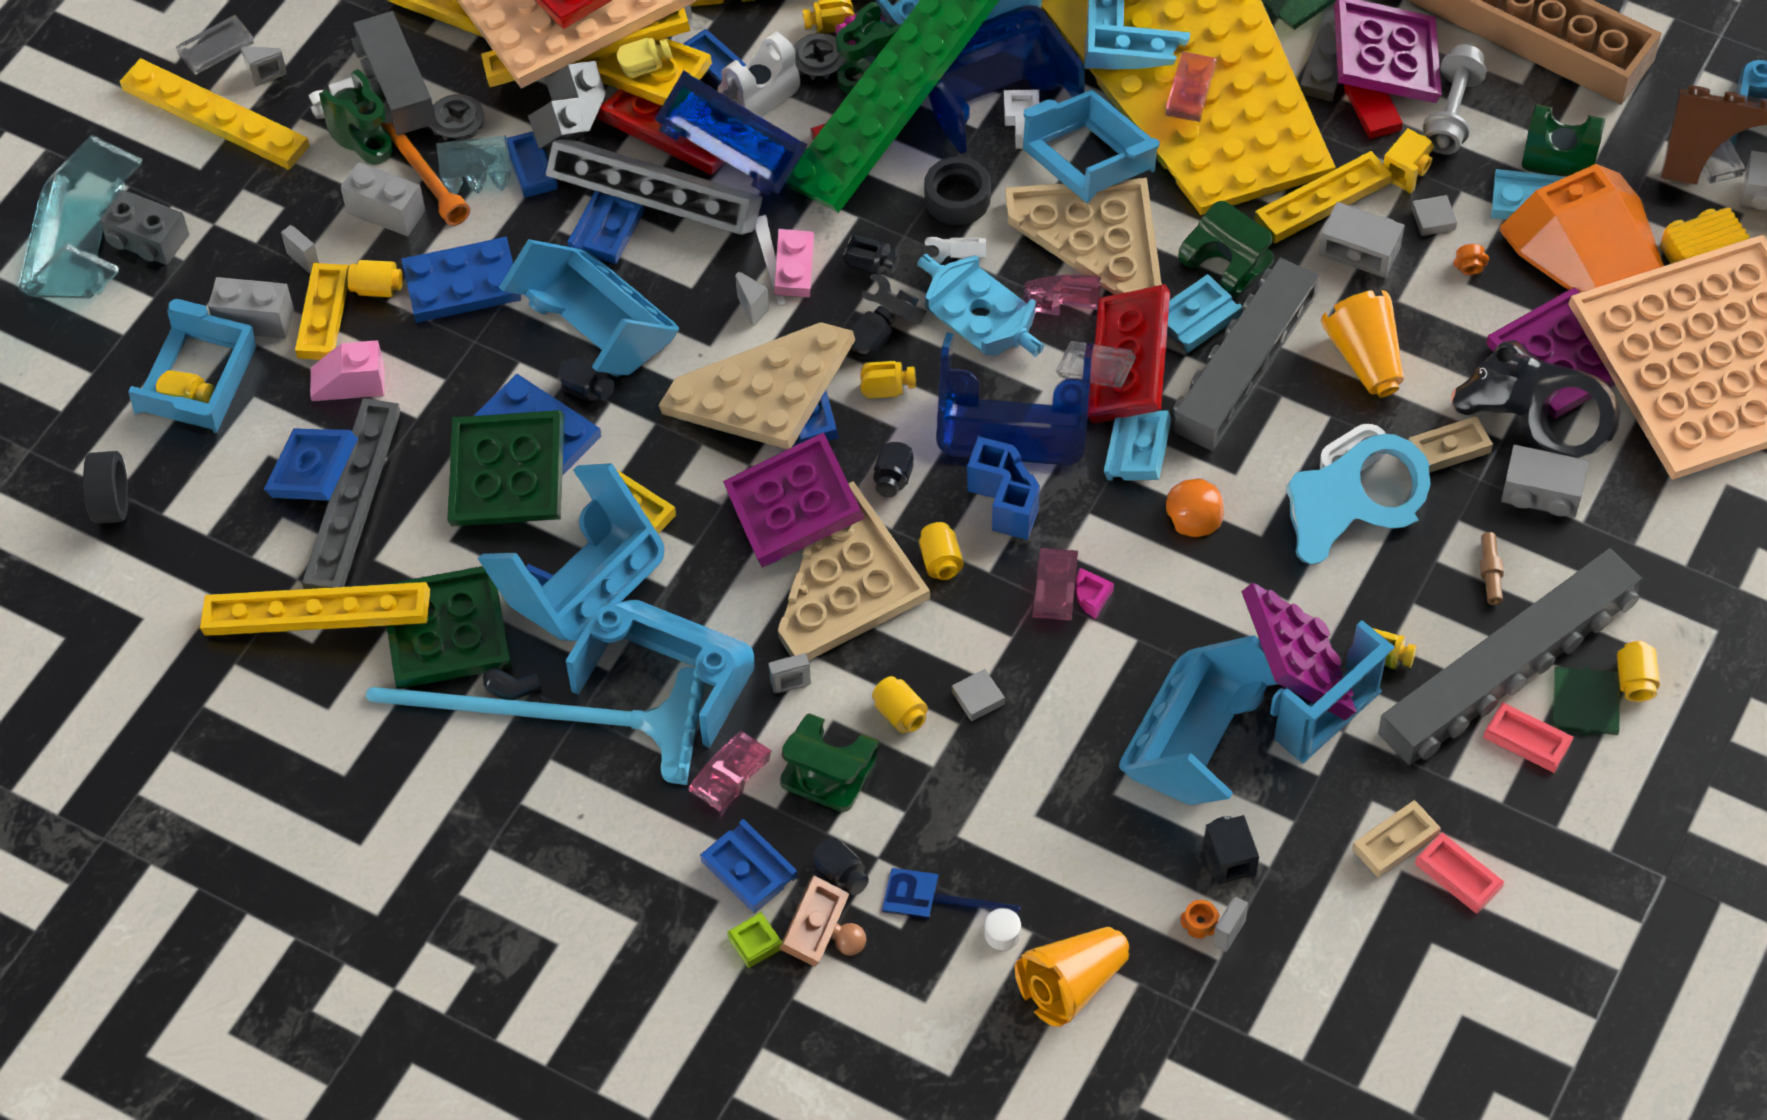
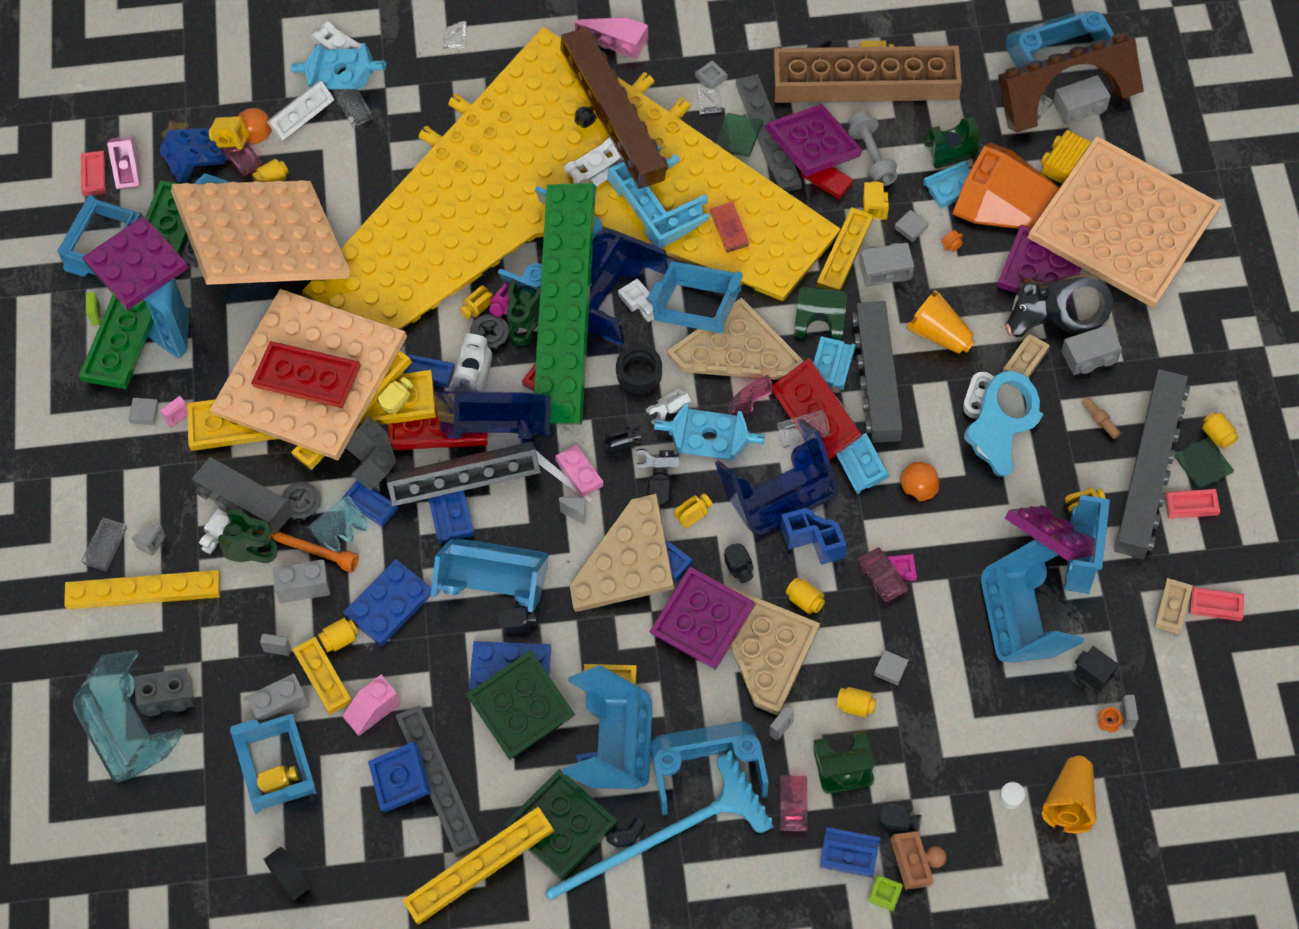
camera: 35 degrees left, 5 degrees up
piece [882,868,1021,919] -> none

